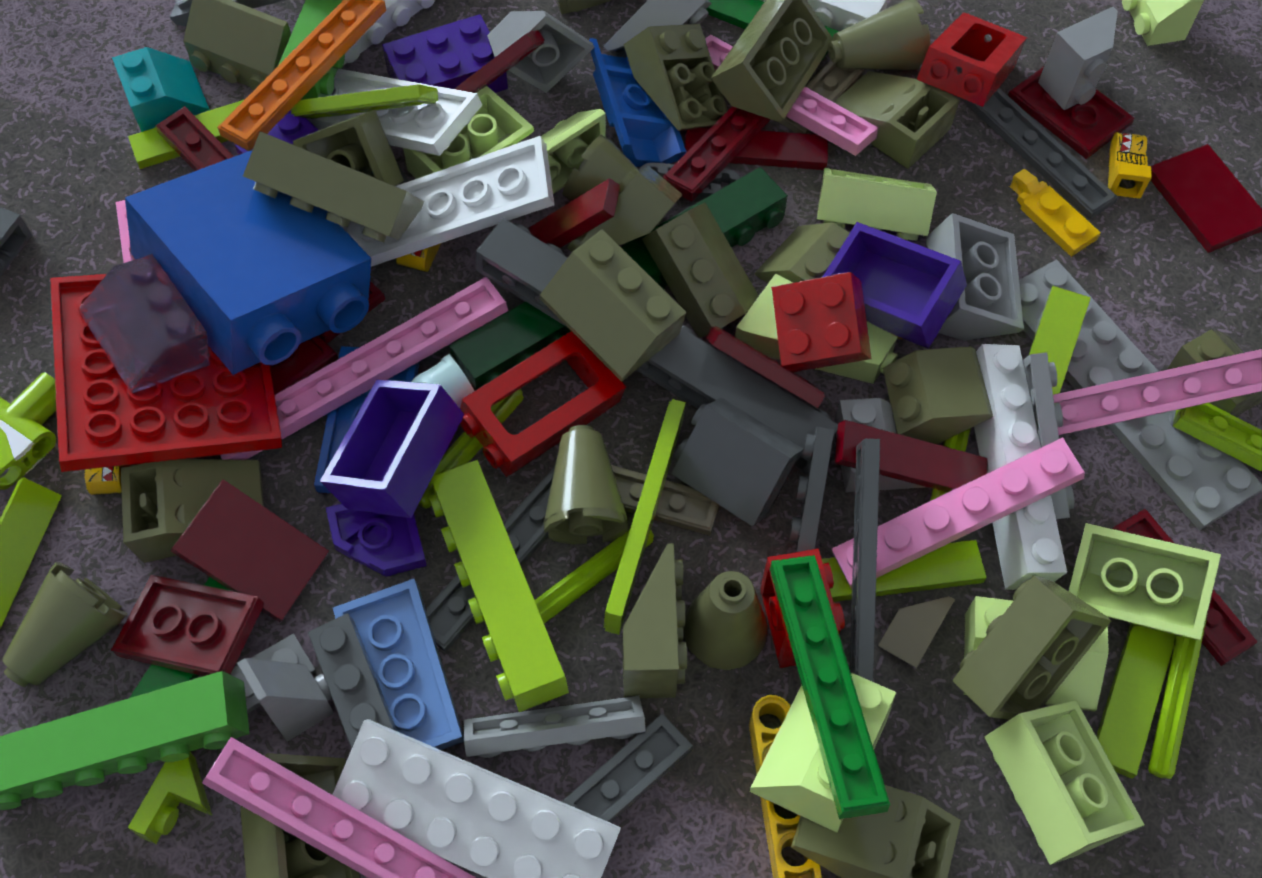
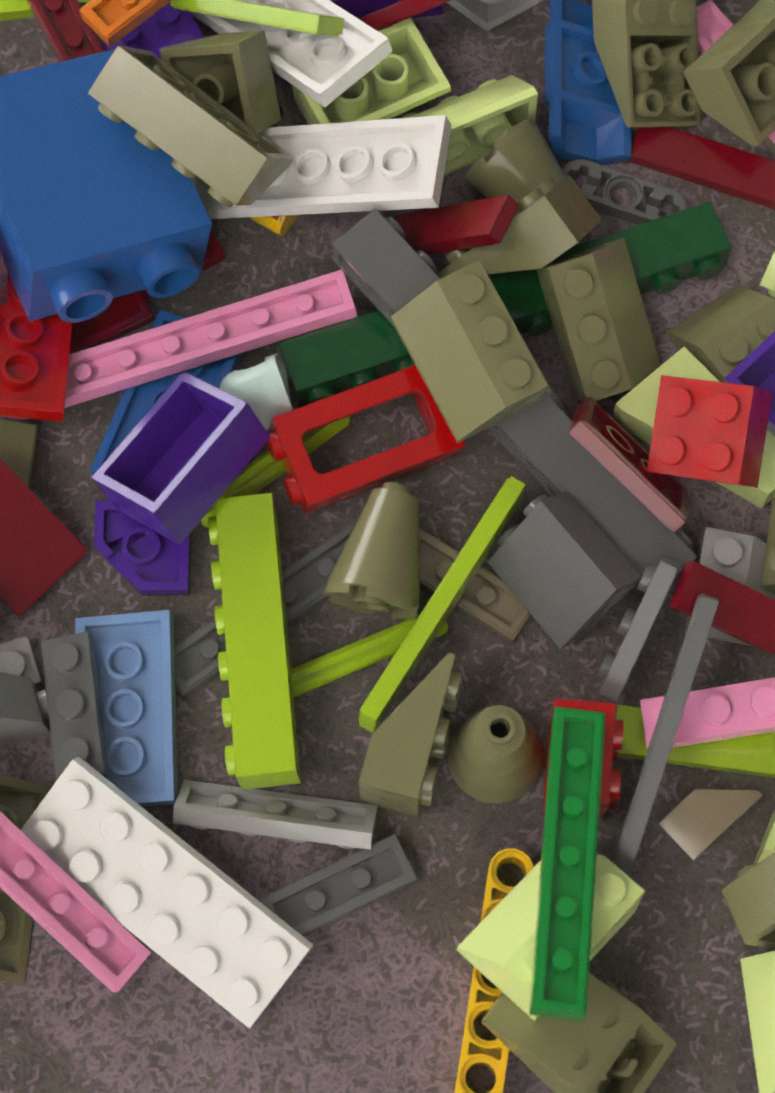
camera: 20 degrees right, 10 degrees up
dark red tile [663,106,771,202] -> none

